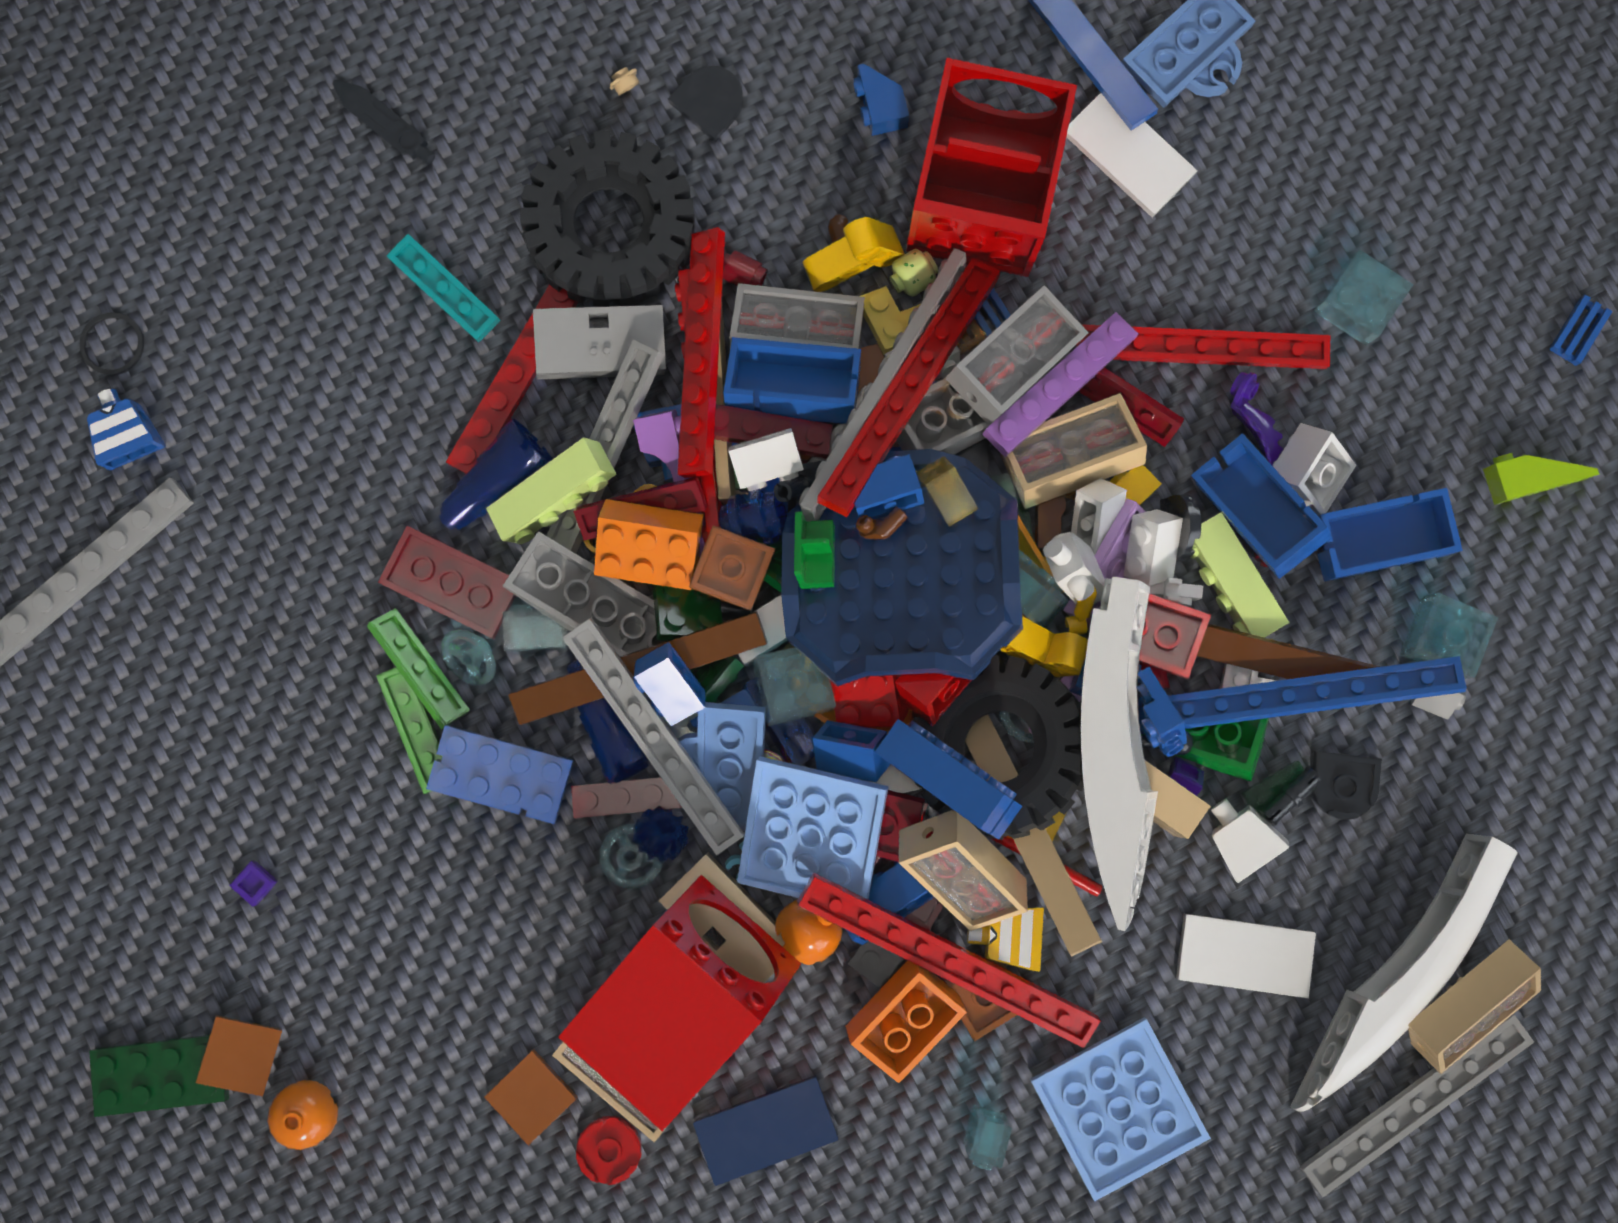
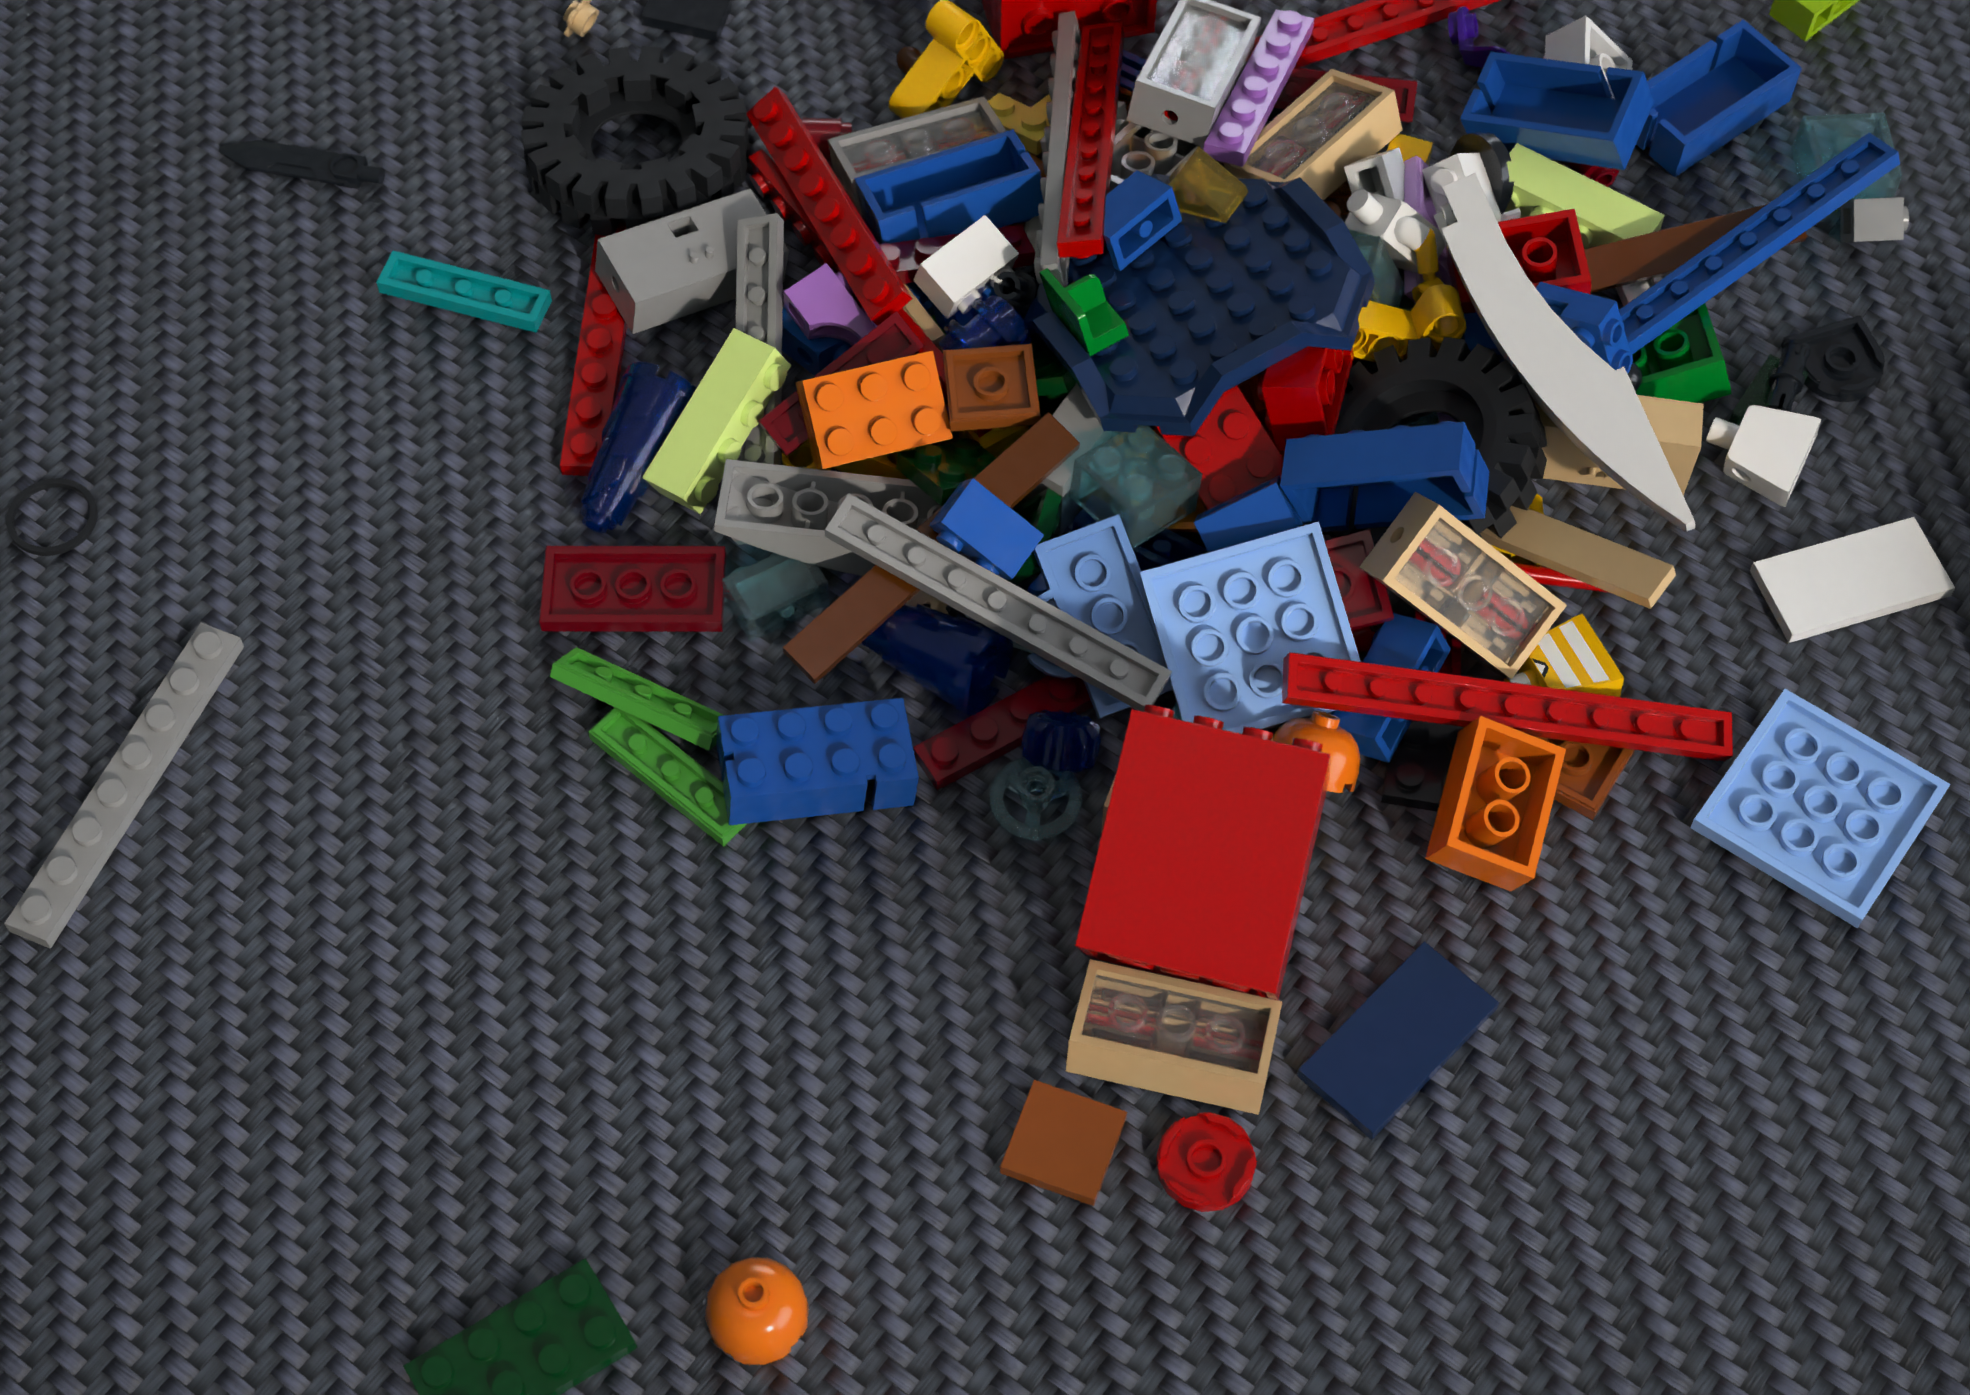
camera: 30 degrees left, 25 degrees down
blue torso [87,389,166,470] -> none
dark orange tile [196,1015,282,1097] -> none
dark purple tile [229,860,278,907] -> none
clear light blue piece [441,629,496,686] -> none
reddish brown arm [856,507,908,539] -> none
yellowish green head [890,249,938,297] -> none
clear light blue brick [963,1105,1012,1170] -> none

